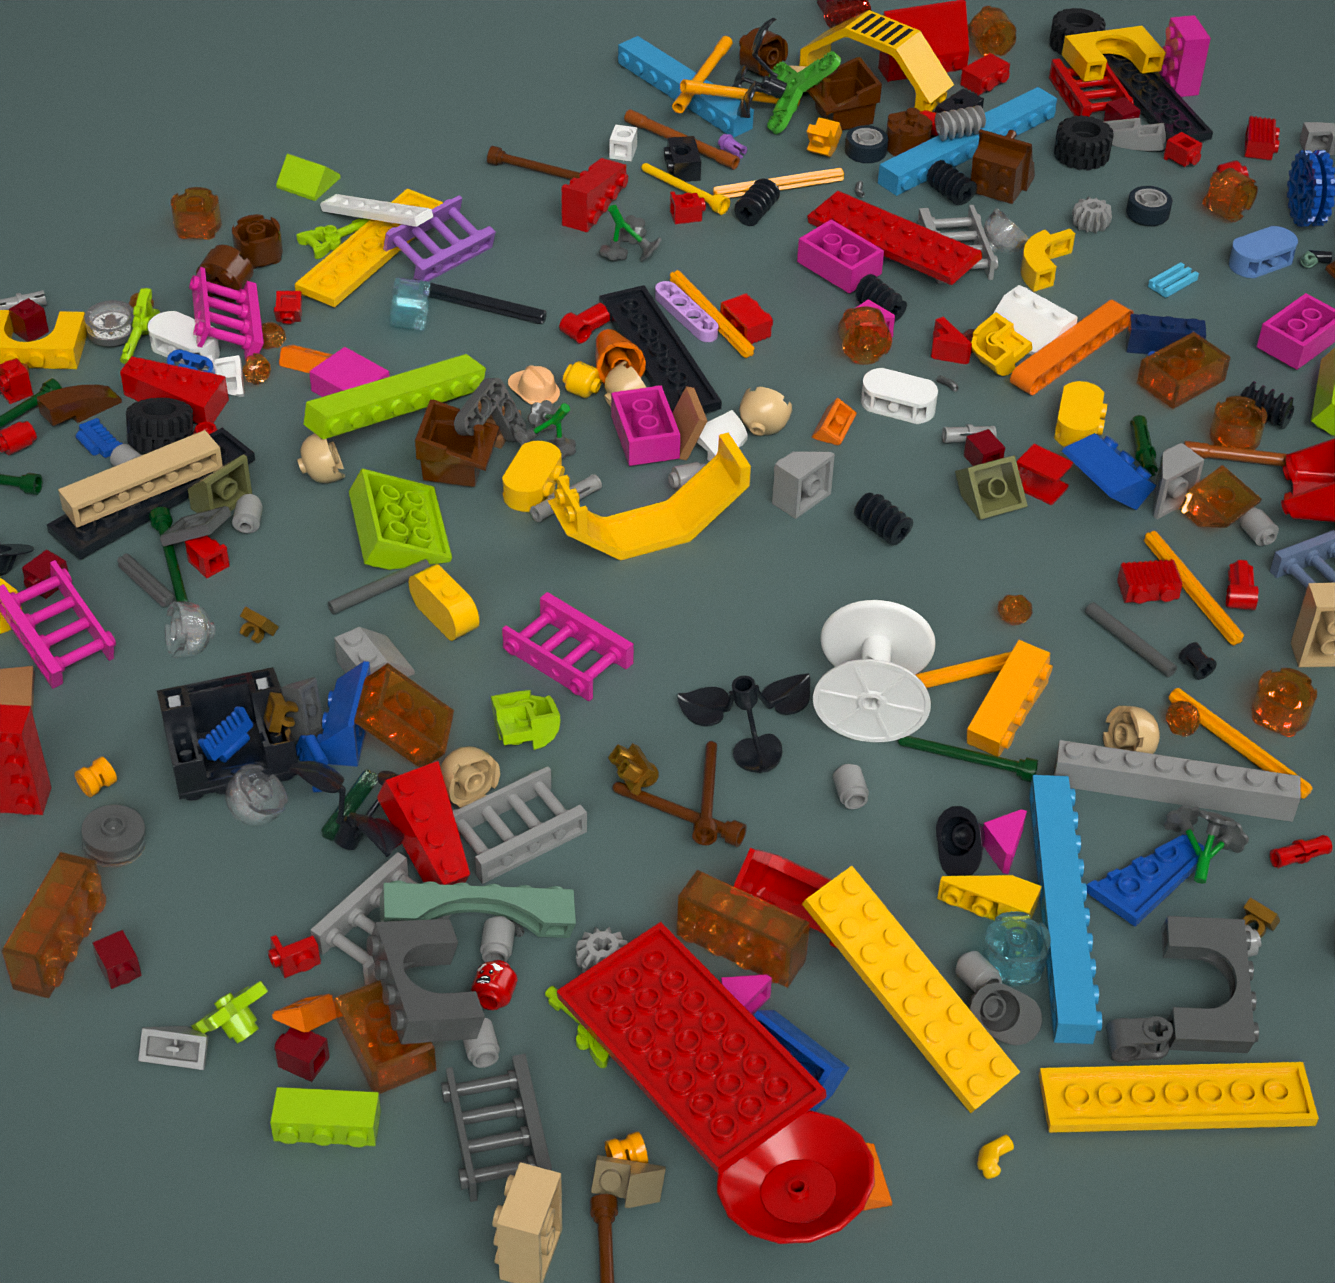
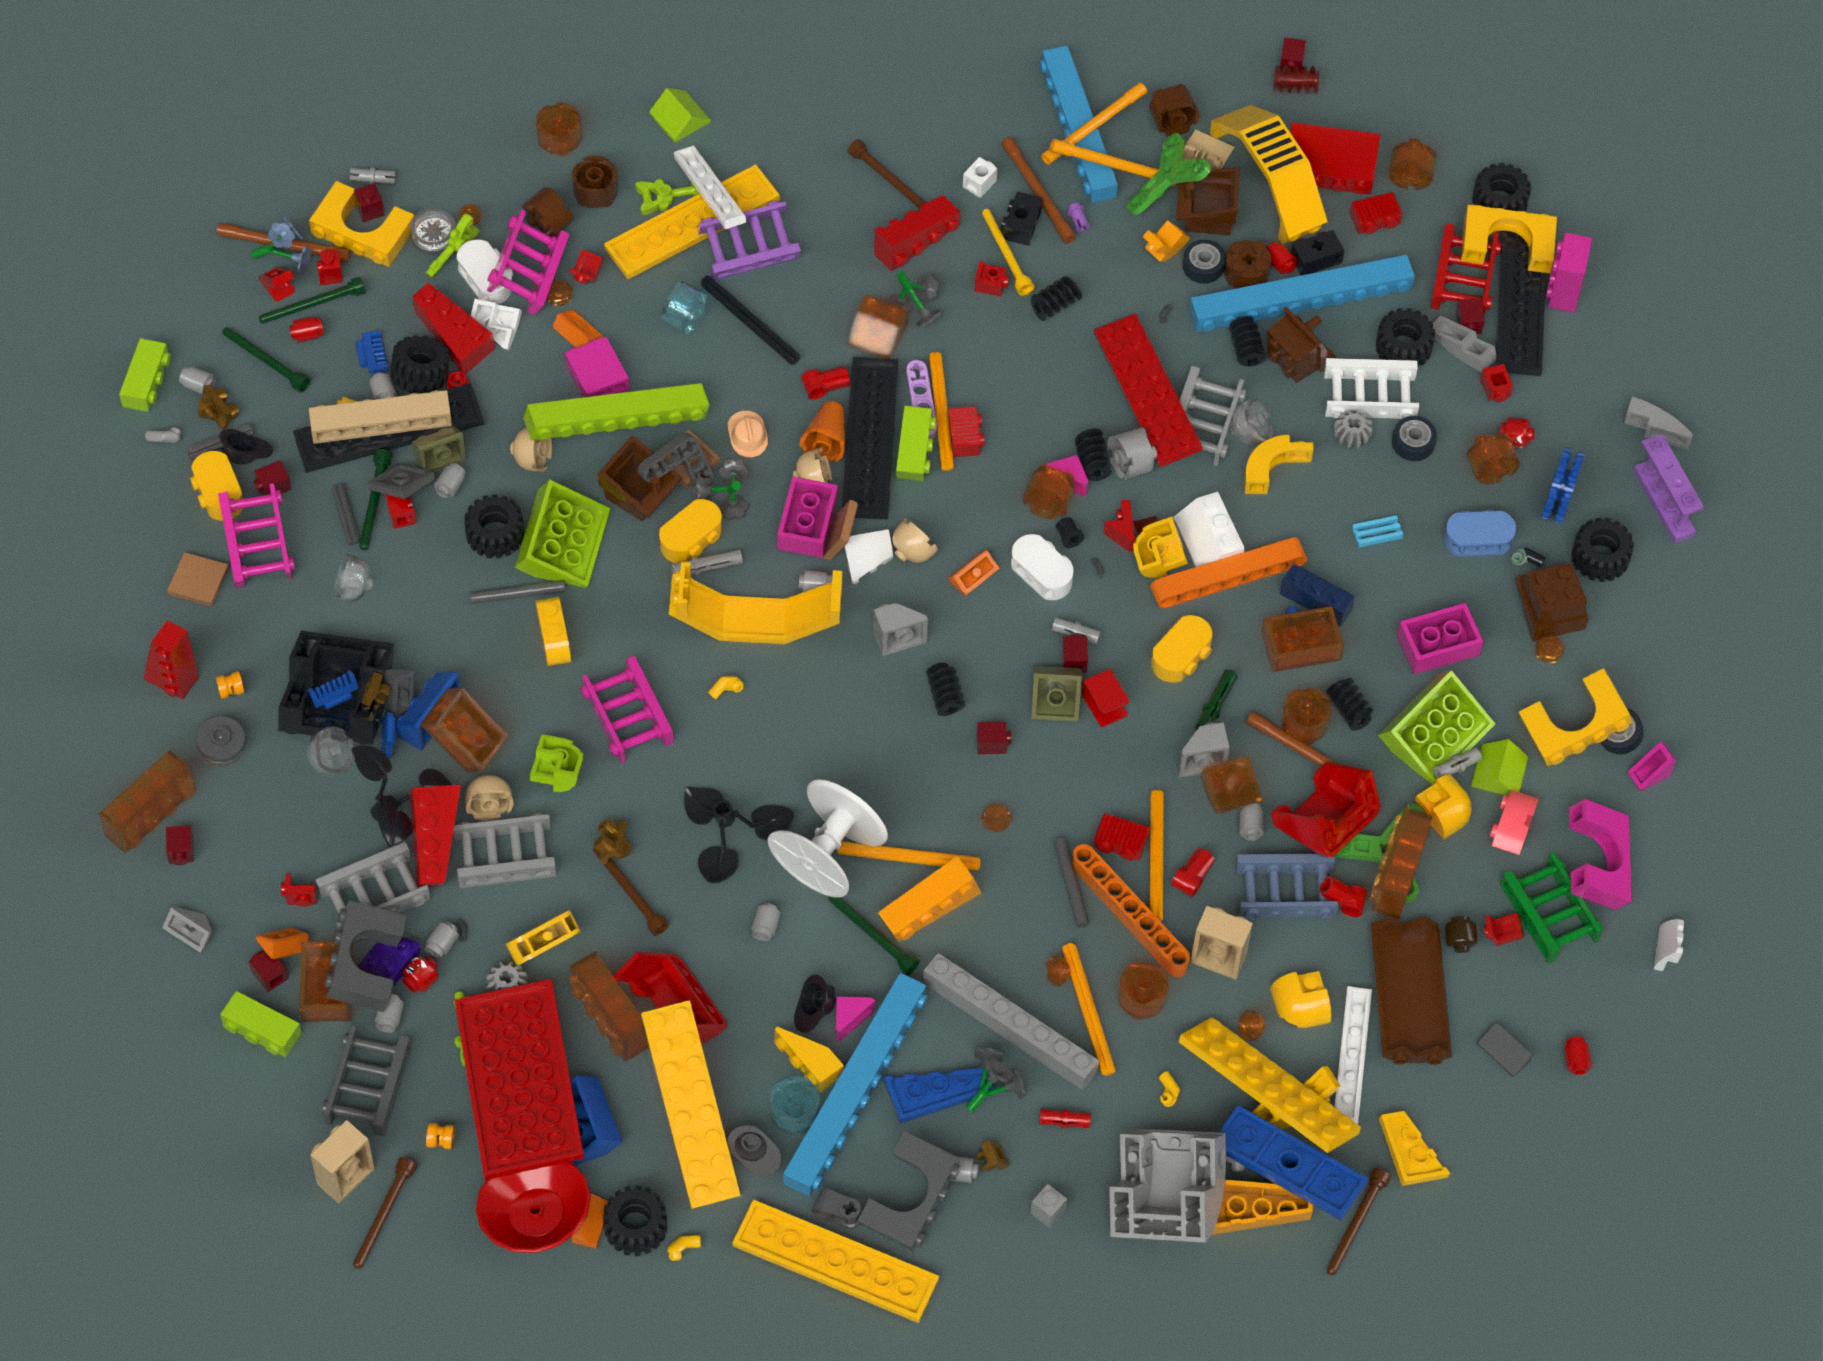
camera: 25 degrees right, 15 degrees up
reddish brown slope [36,384,122,426] -> none
blue beam [167,350,216,374] -> none
lime plant [191,981,268,1044] -> none
pearl gold tile [240,606,278,644] -> none
clear orange plate [243,353,271,385] -> none
clear green axle [321,770,377,841] -> none
light grey slope [334,627,415,692] -> none
sand green arch [380,880,576,938] -> none
yellow head [562,361,602,398] -> none
dark tan slope [591,1155,666,1208] -> none
reddish brown piece [692,741,718,845] -> none
light orange axle [713,168,844,198] -> none
dark pink slope [721,975,772,1015] -> none
black plant [732,18,787,118] -> none
dark pink brick [797,219,884,294] -> none
light grey piece [935,105,986,141] -> none
light grey brick [955,951,1002,994] -> none
blue slope [1062,433,1157,510] -> none
tan cylinder [1103,706,1160,754] -> none
black bush [1179,642,1217,680] -> none
red brick [1244,116,1280,160] -> none
none -> dark purple hinge [357,937,421,986]
none -> black tyre [464,494,524,559]
none -> yellow brick [505,909,581,966]
none -> black tyre [603,1186,667,1256]
none -> yellow arm [707,676,744,700]
none -> clear orange slope [848,295,908,359]
none -> lime brick [896,406,936,481]
none -> dark red brick [977,722,1011,755]
none -> black bush [1056,517,1084,548]
none -> orange beam [1072,844,1190,977]
none -> light grey brick [1107,427,1157,480]
none -> white fence [1324,358,1419,419]

